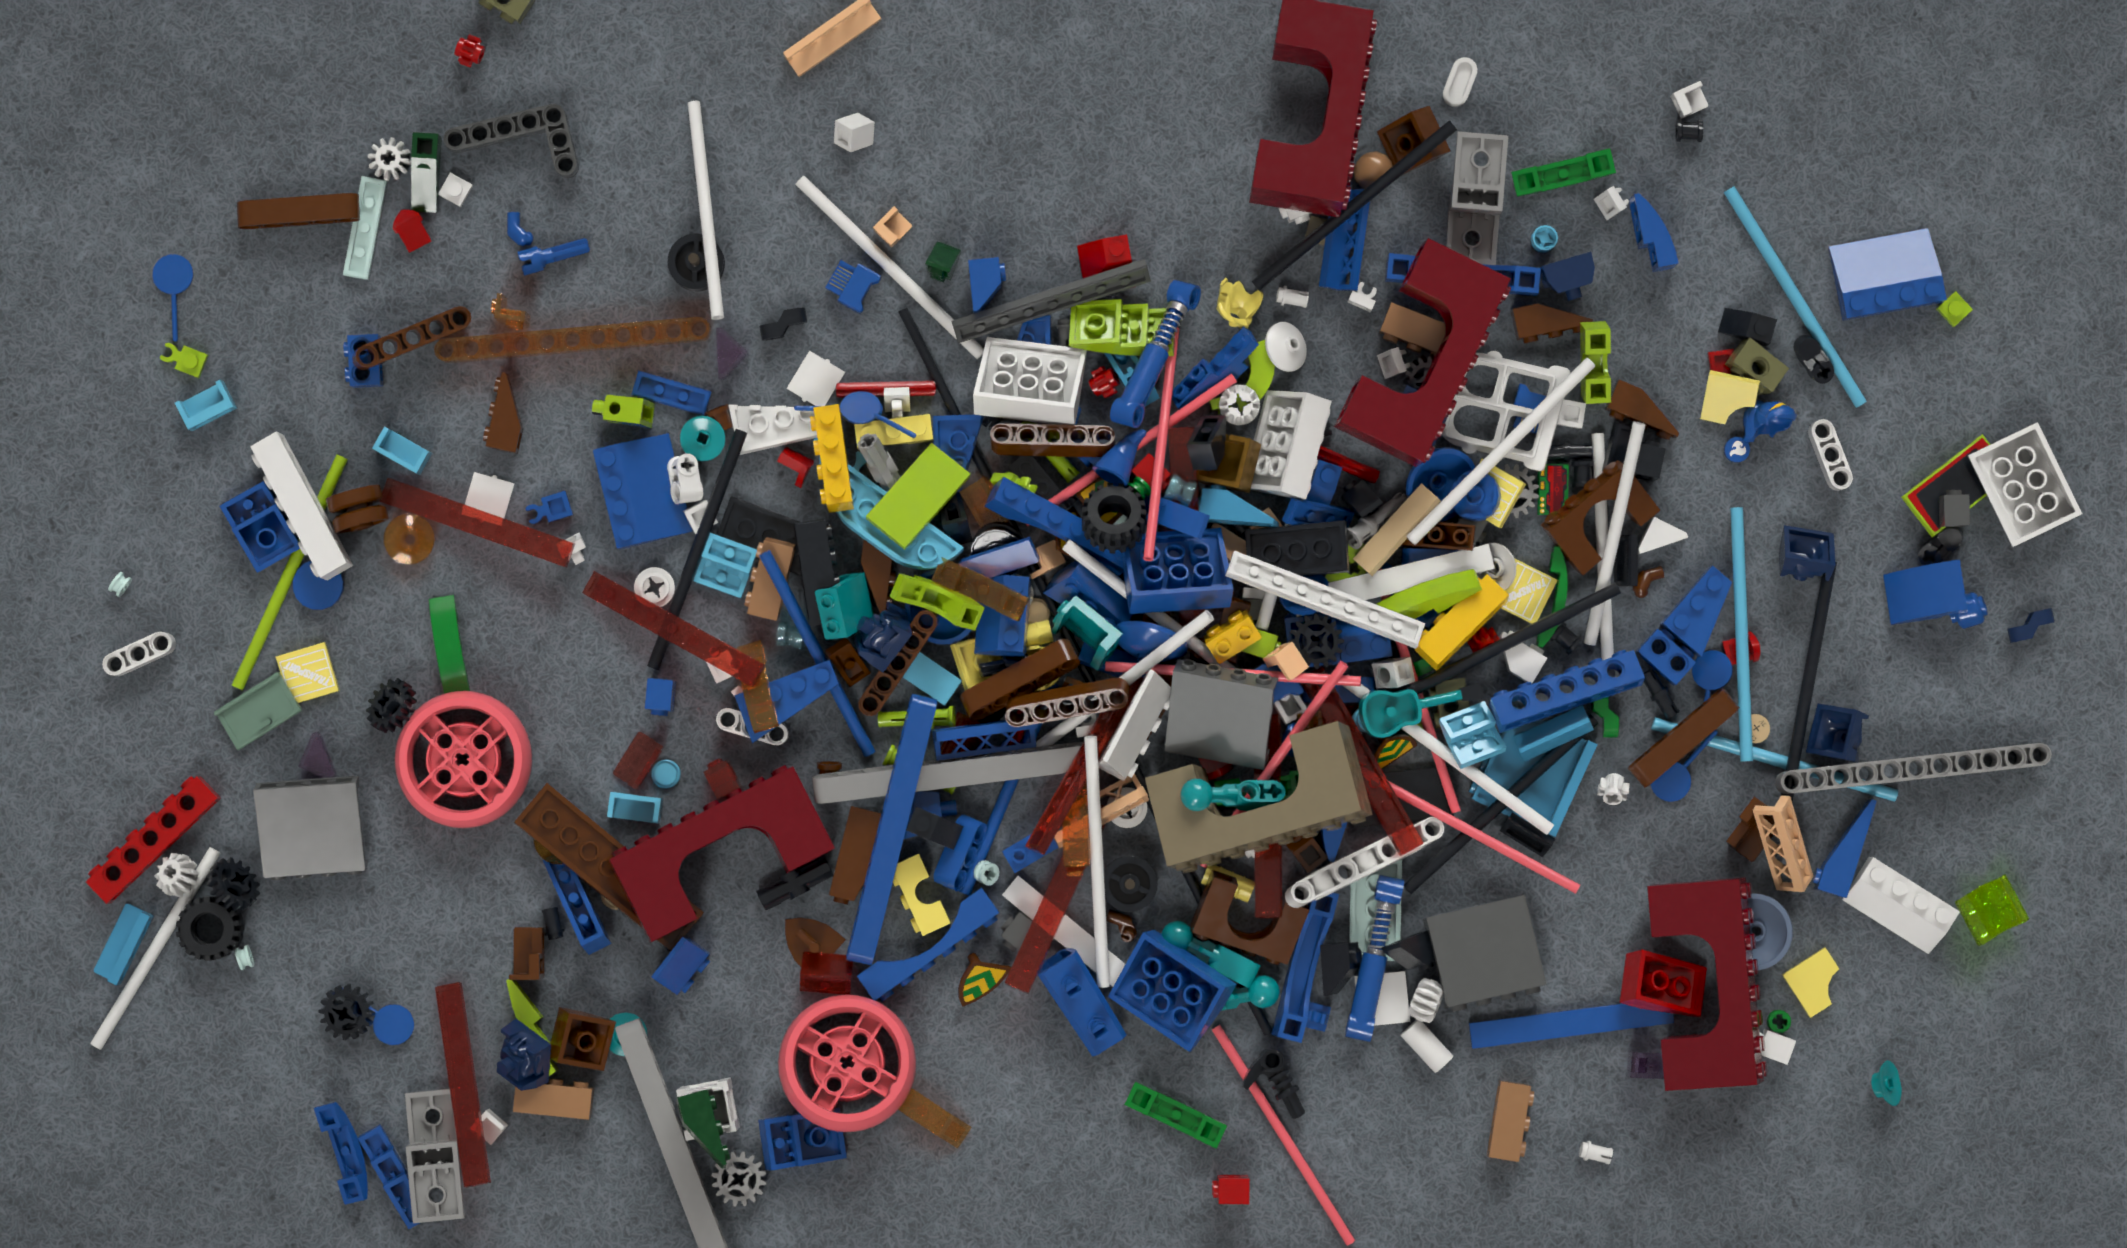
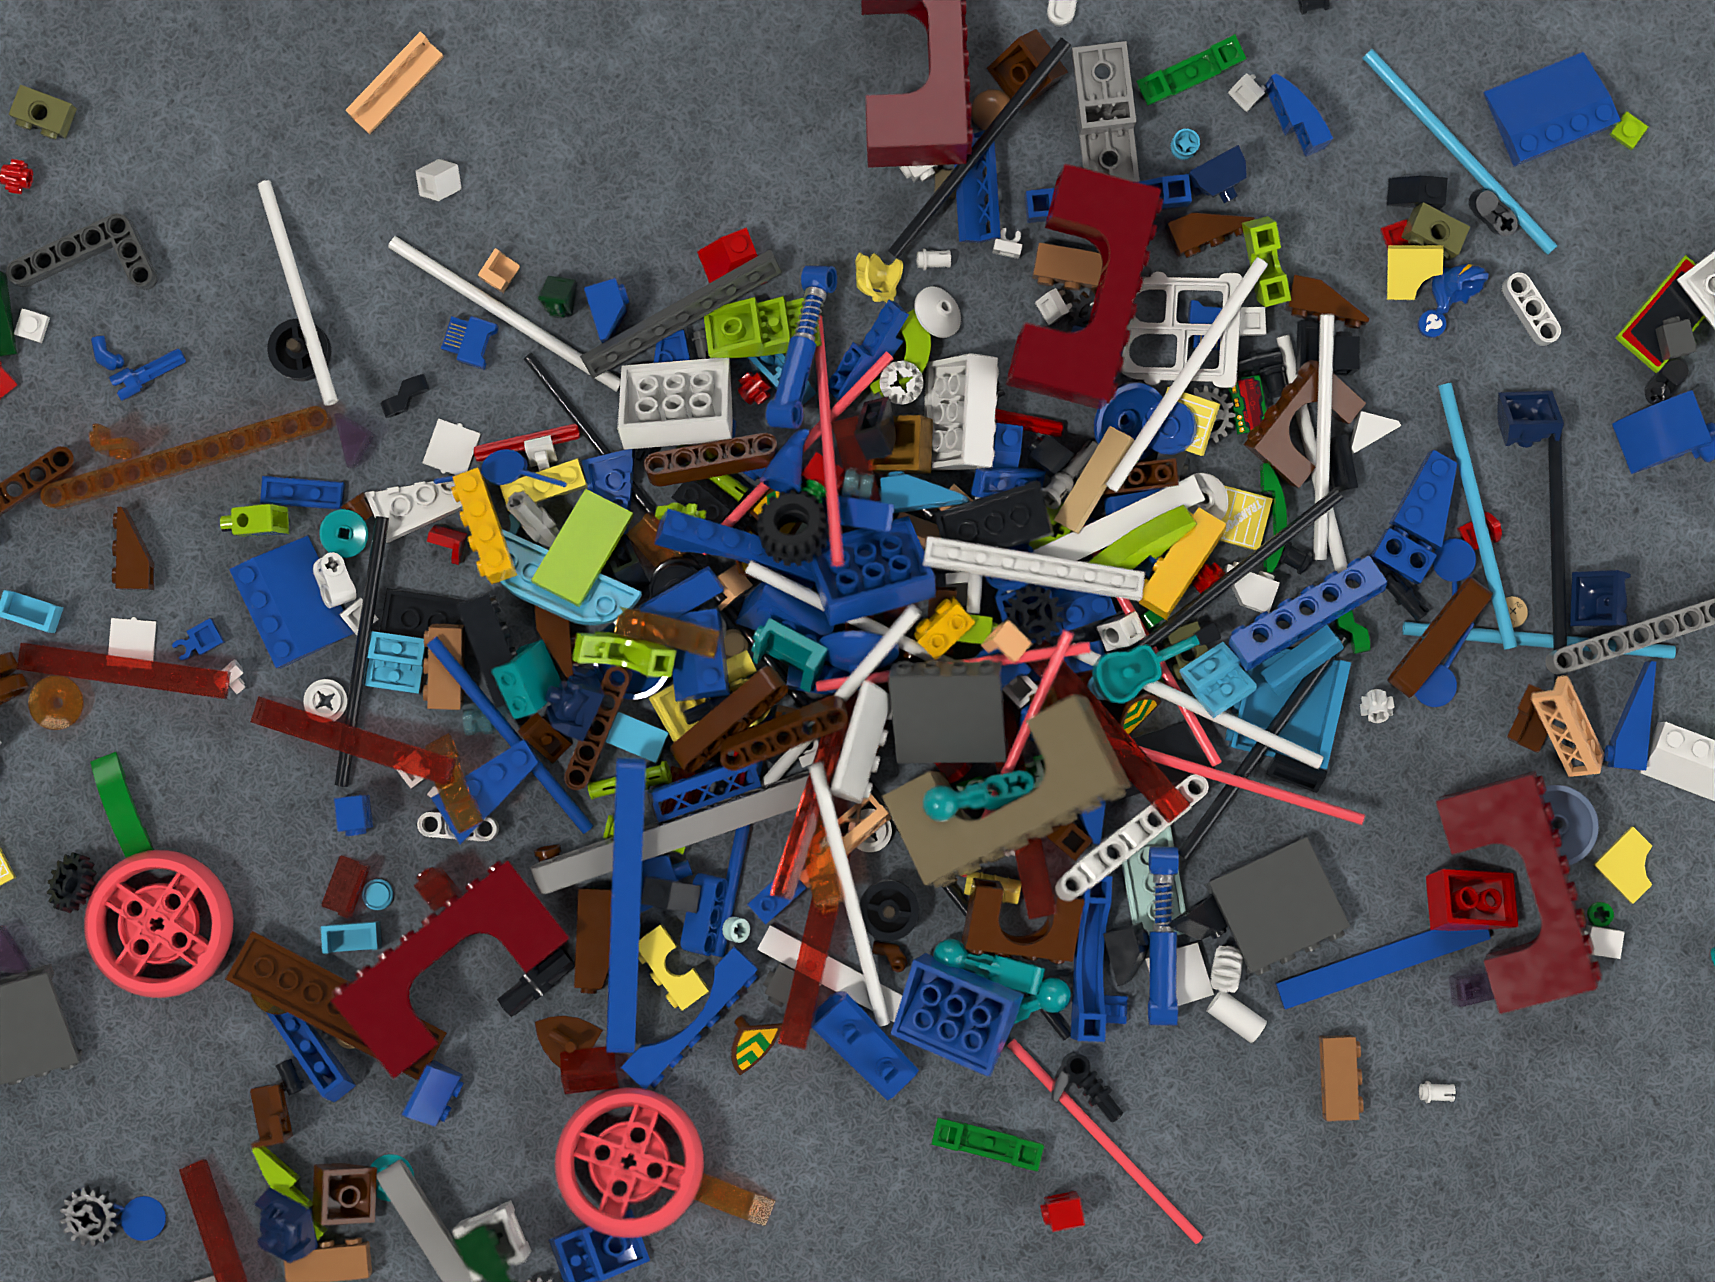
camera: 15 degrees left, 0 degrees up
reddish brown arm [1633,566,1664,598] -> none

